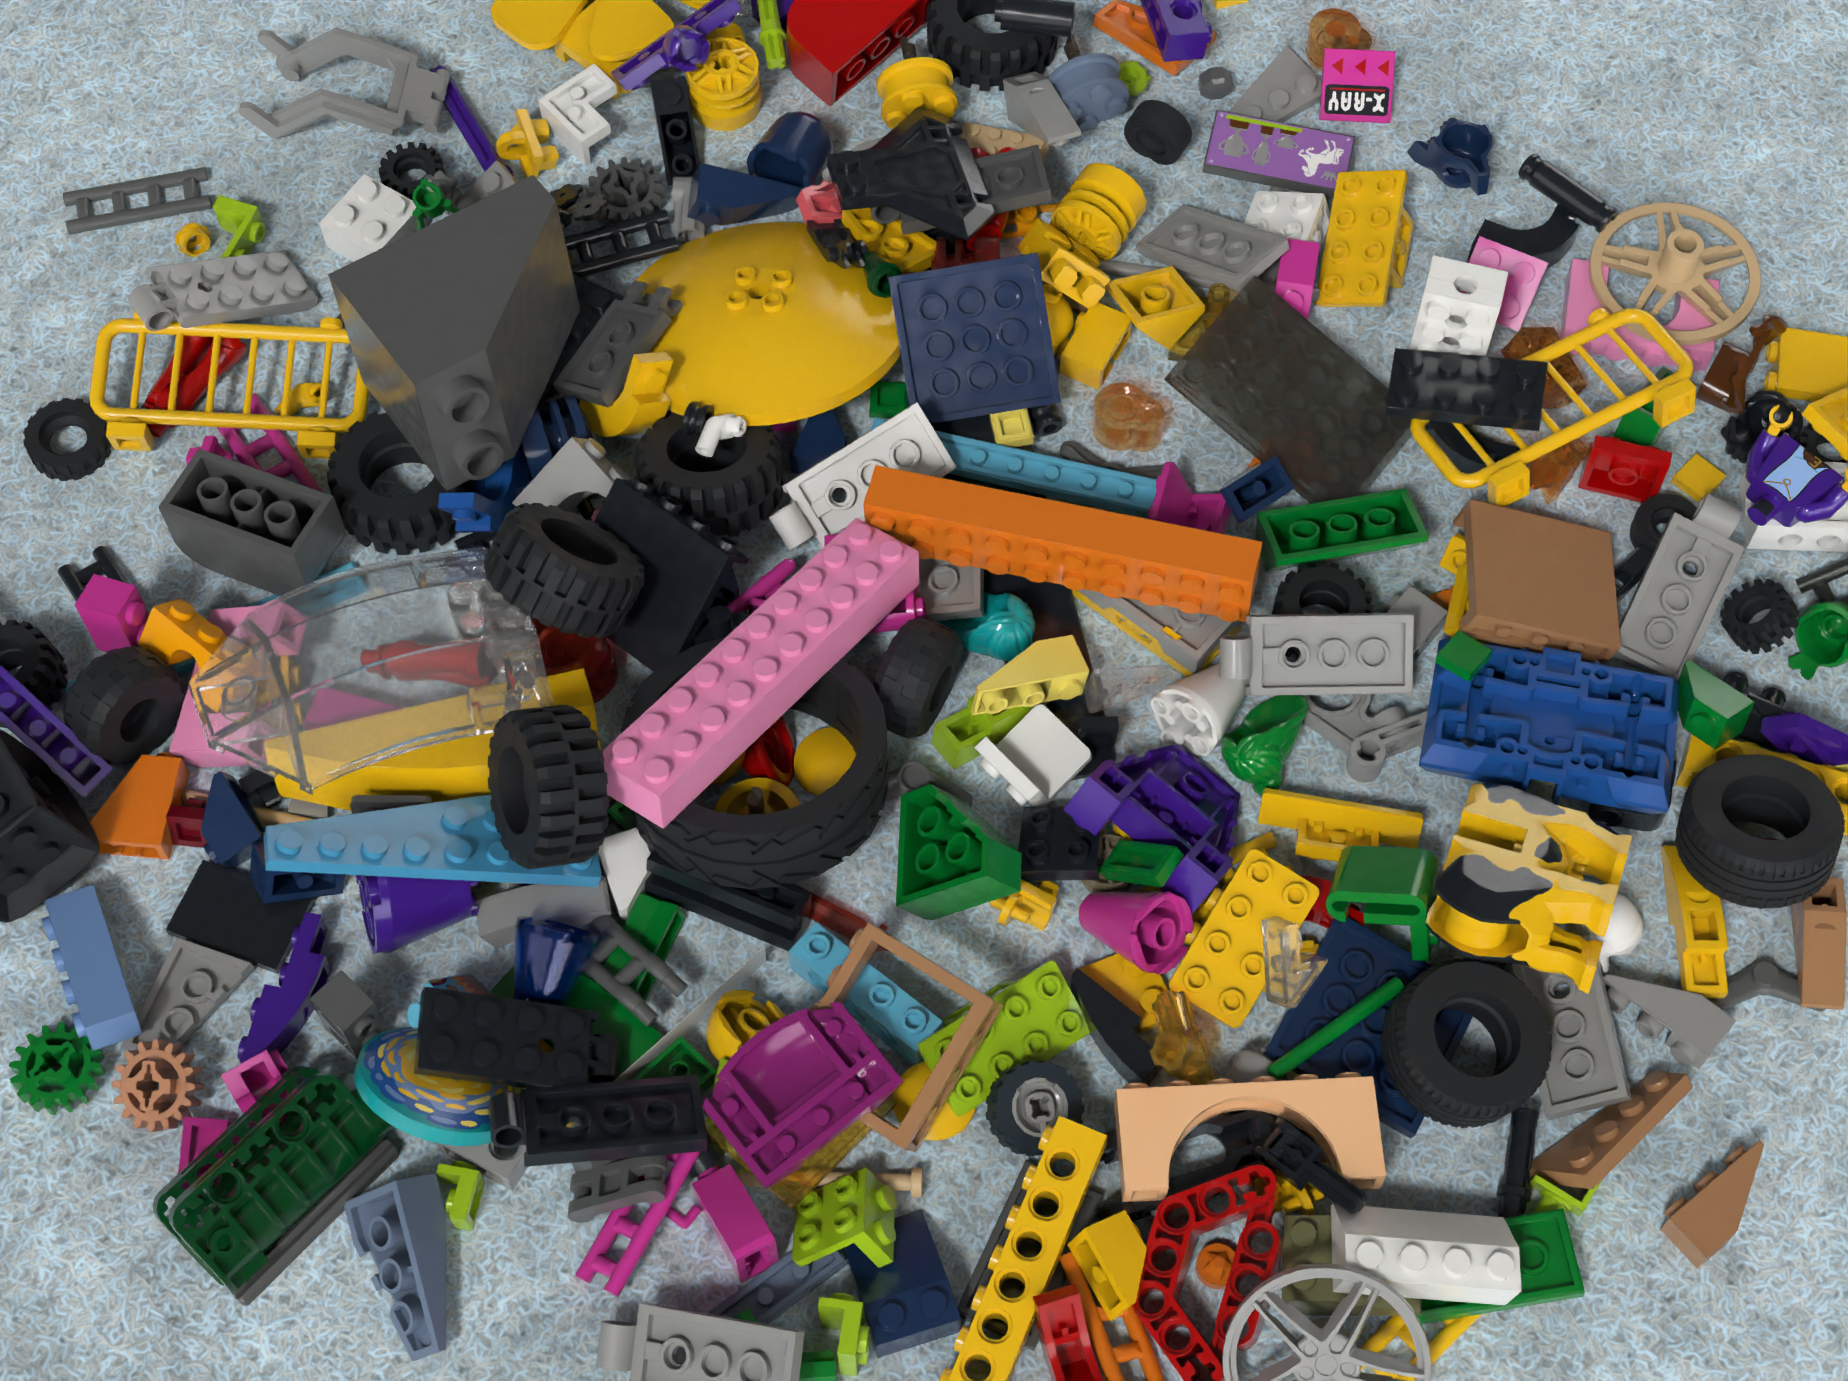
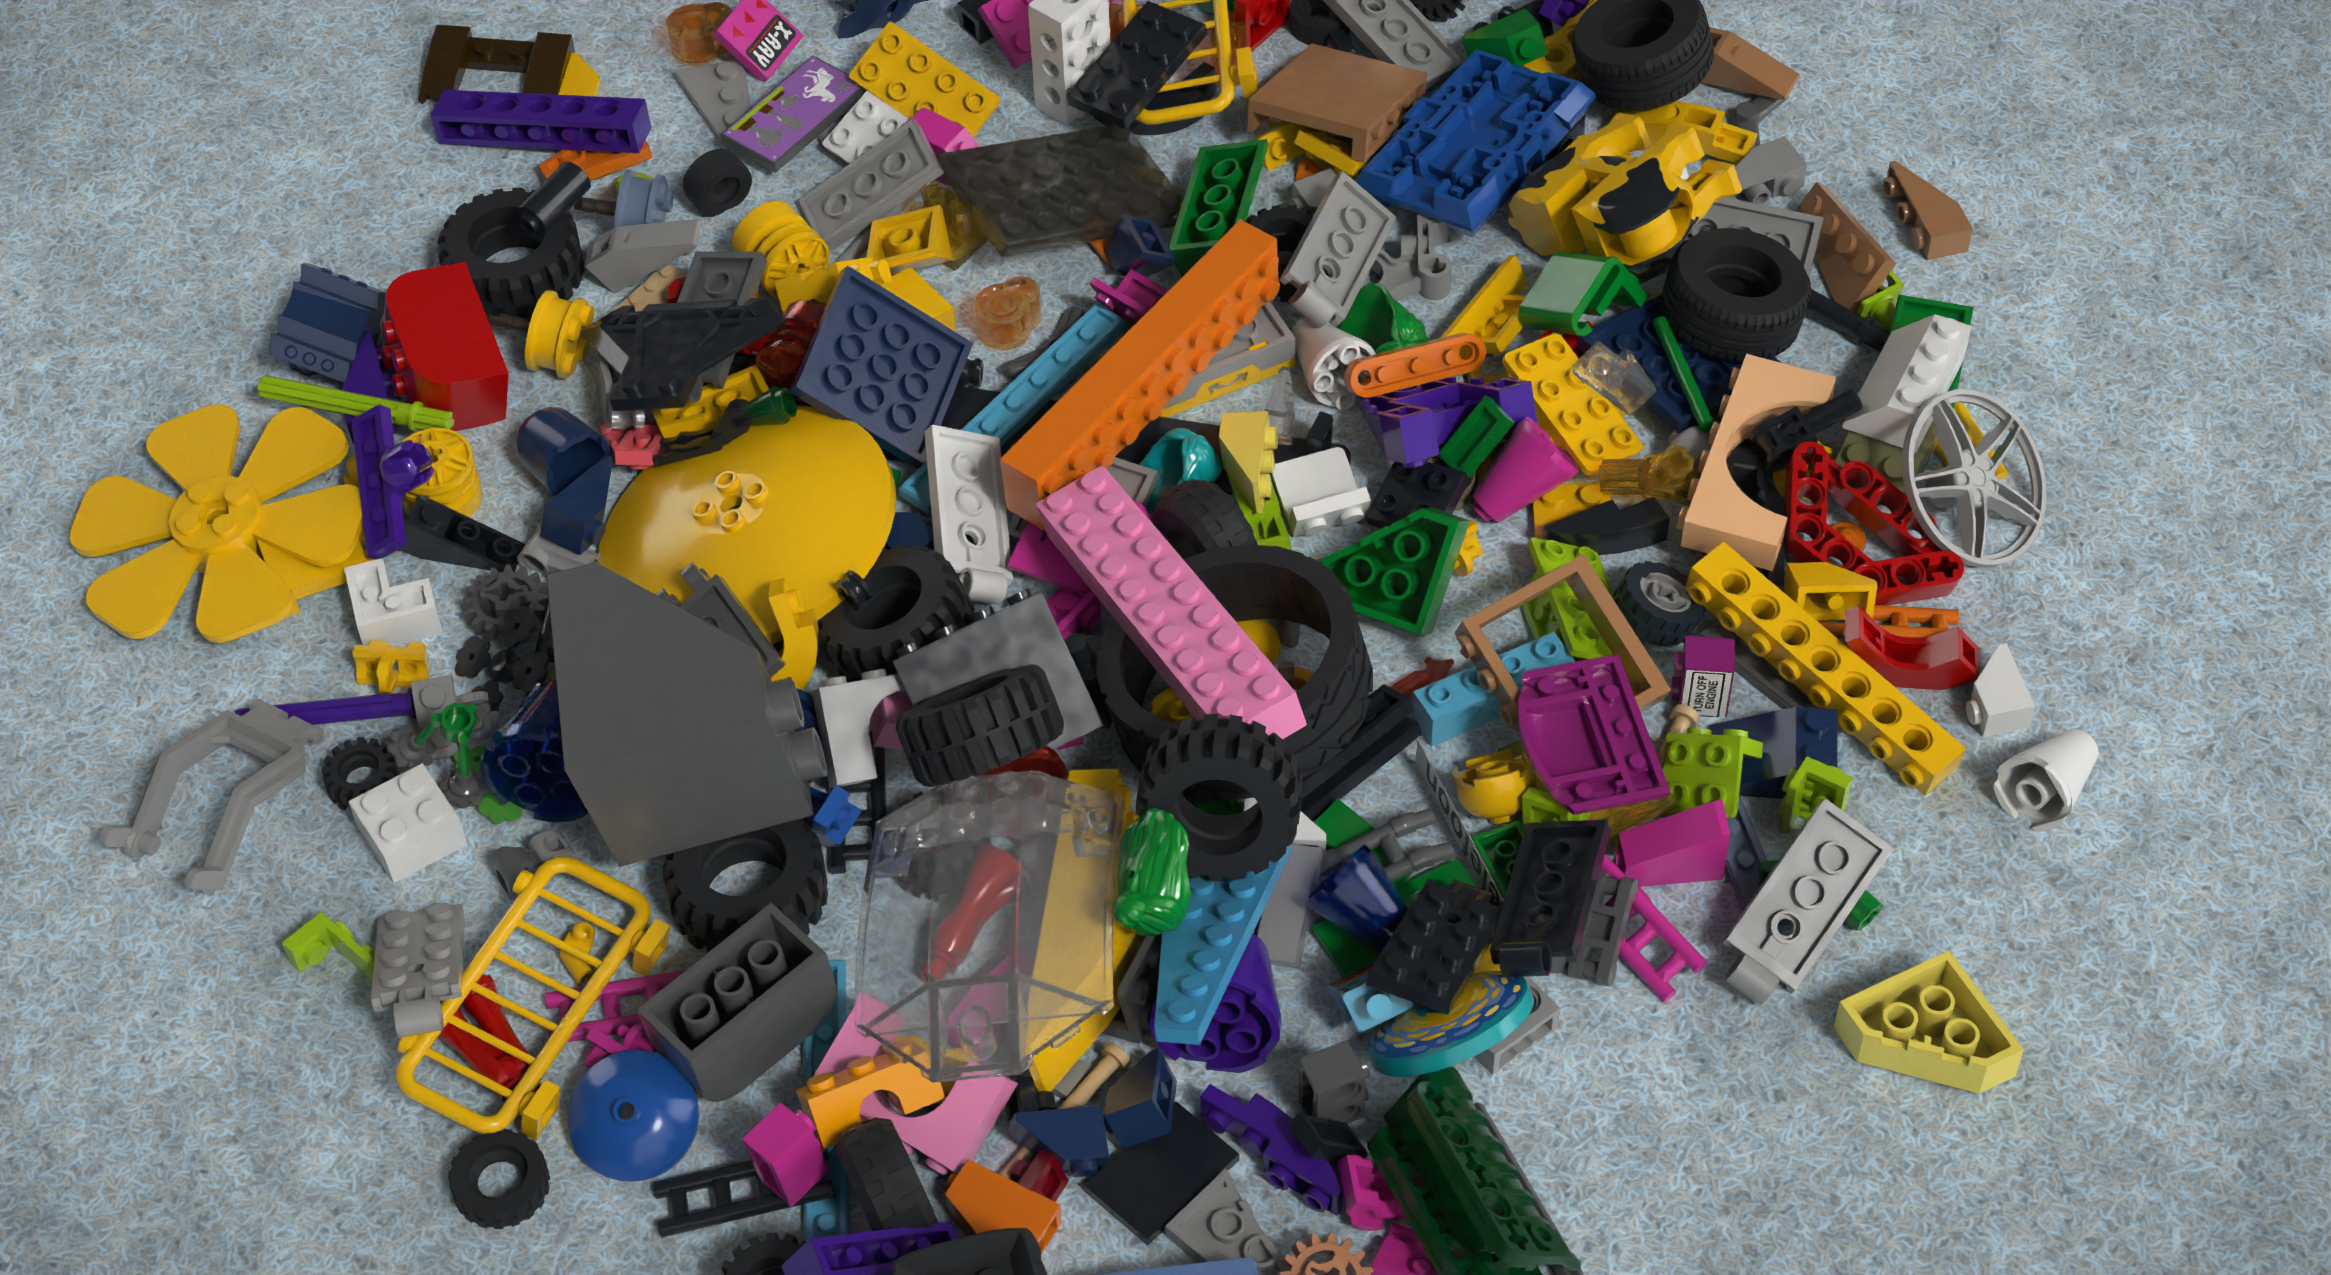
camera: 65 degrees left, 10 degrees down
dark grey bar [63,167,212,235] -> none
yellow plate [175,222,211,257] -> none
sand blue wedge [344,1173,446,1361] -> none
lime bracket [436,1161,485,1231] -> none
white arm [695,413,747,457] -> none
light yellow tile [989,408,1034,448] -> none
dark grey tile [1198,67,1233,100] -> none
green tile [1435,631,1493,682] -> none
none -> blue dish [567,1050,699,1182]
none -> green hair [1112,807,1192,936]
none -> black tile [1288,1114,1368,1162]
none -> orange plate [1344,333,1486,398]
none -> brick [1670,636,1735,718]

